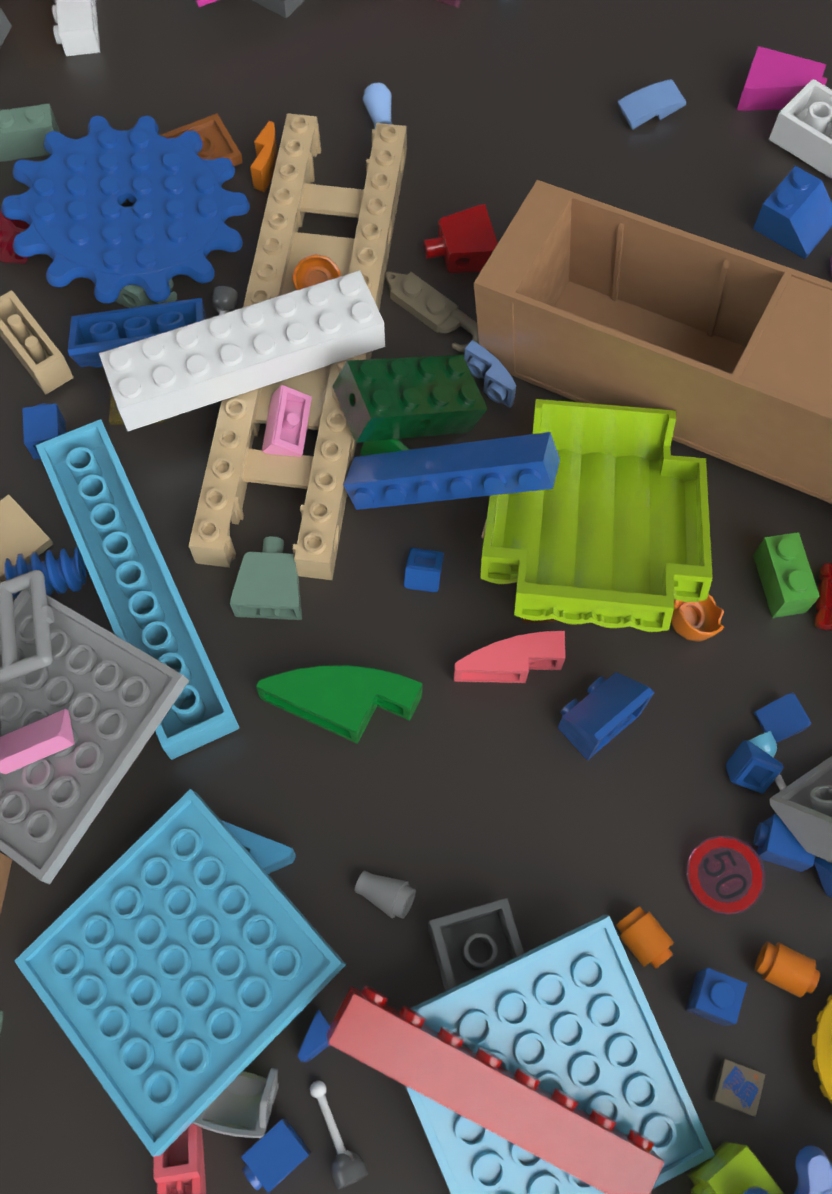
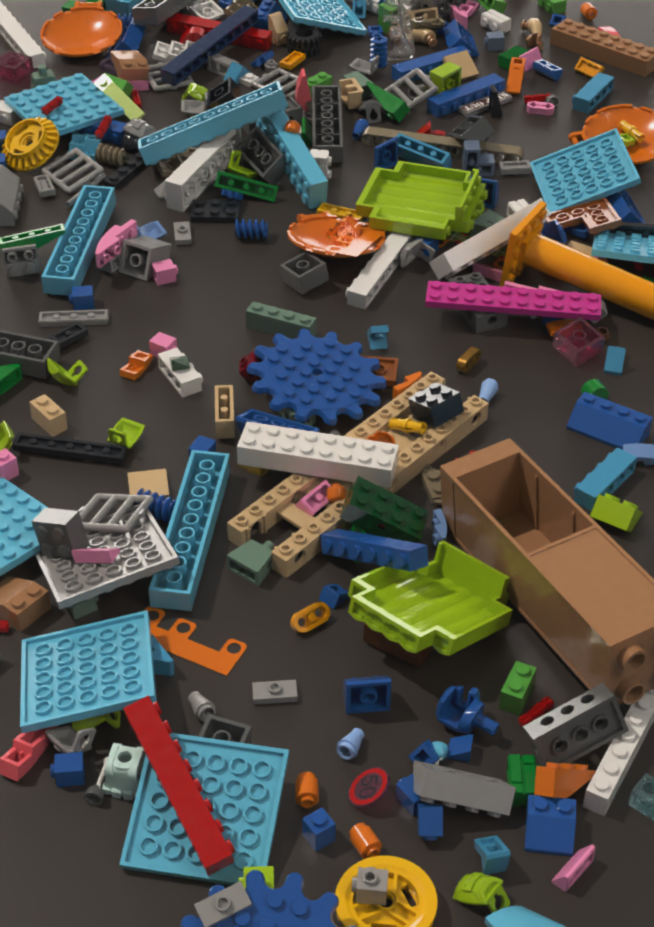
camera: 35 degrees right, 25 degrees down
green slope [256,666,423,744] -> none
blue slope [298,1009,330,1063] -> none
coral slope [454,631,565,683] -> none
orange hair [671,594,724,642] -> none
dark tan tile [712,1059,765,1117] -> none
none -> light aqua piece [102,743,146,801]
none -> orange piece [144,606,247,676]
none -> light grey plate [252,680,298,705]
none -> light orange plate [291,602,330,633]
none -> orange piece [326,483,346,503]
none -> light blue cone [336,728,365,760]
none -> dark azure slope [366,325,389,350]
none -> yellow pin [389,417,427,435]
none -> black brick [408,383,464,428]
none -> blue piece [436,686,500,736]
none -> pearl gold beam [456,346,482,373]
none -> blue slope [566,392,653,450]
none -> dark azure brick [573,447,637,511]
none -> green piece [581,379,609,399]
none -> lime slope [590,493,643,532]

